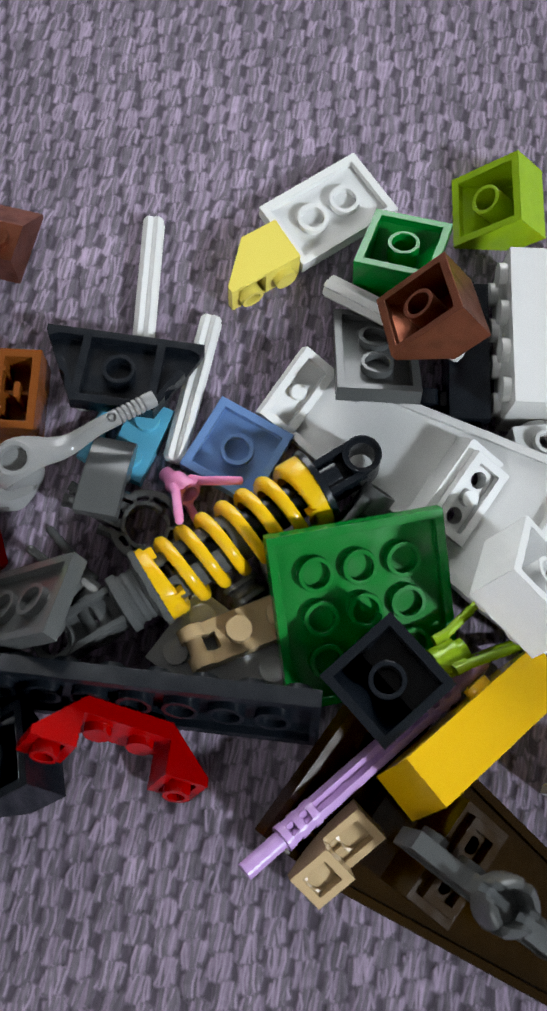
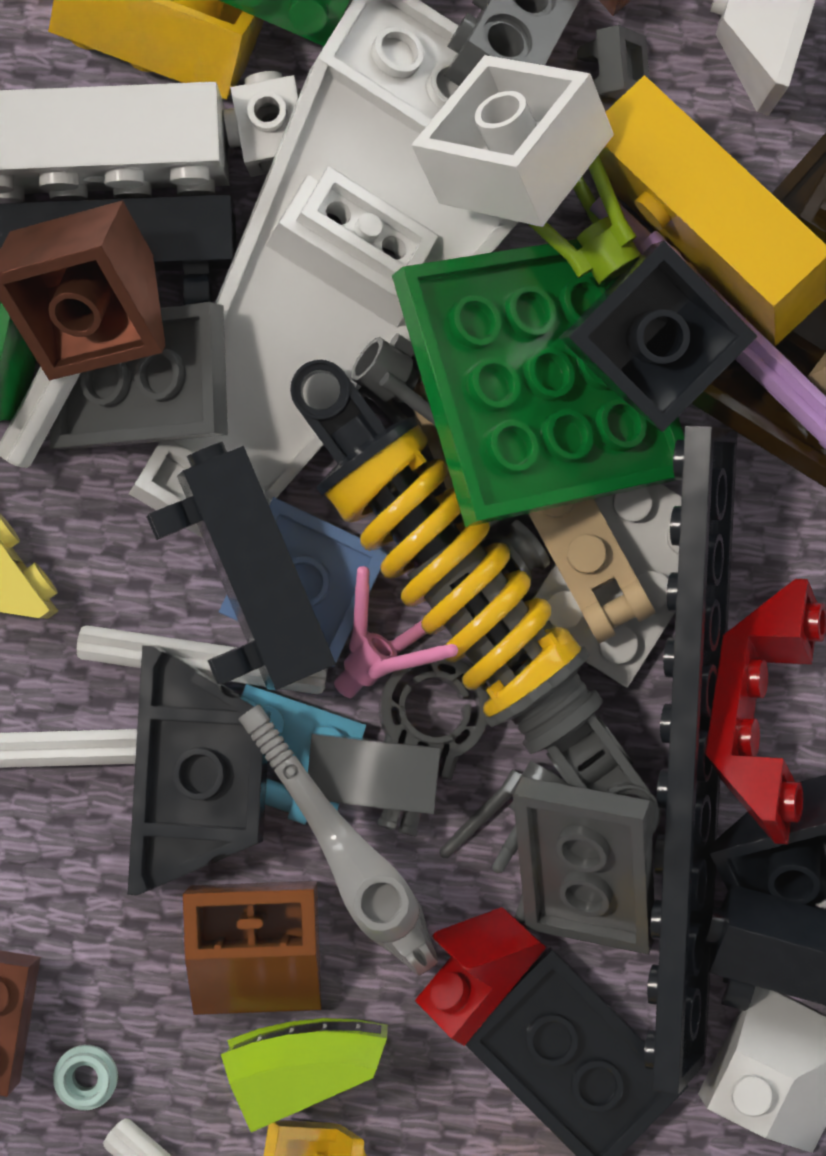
camera: 90 degrees left, 15 degrees up
none -> black brick [146,441,336,690]

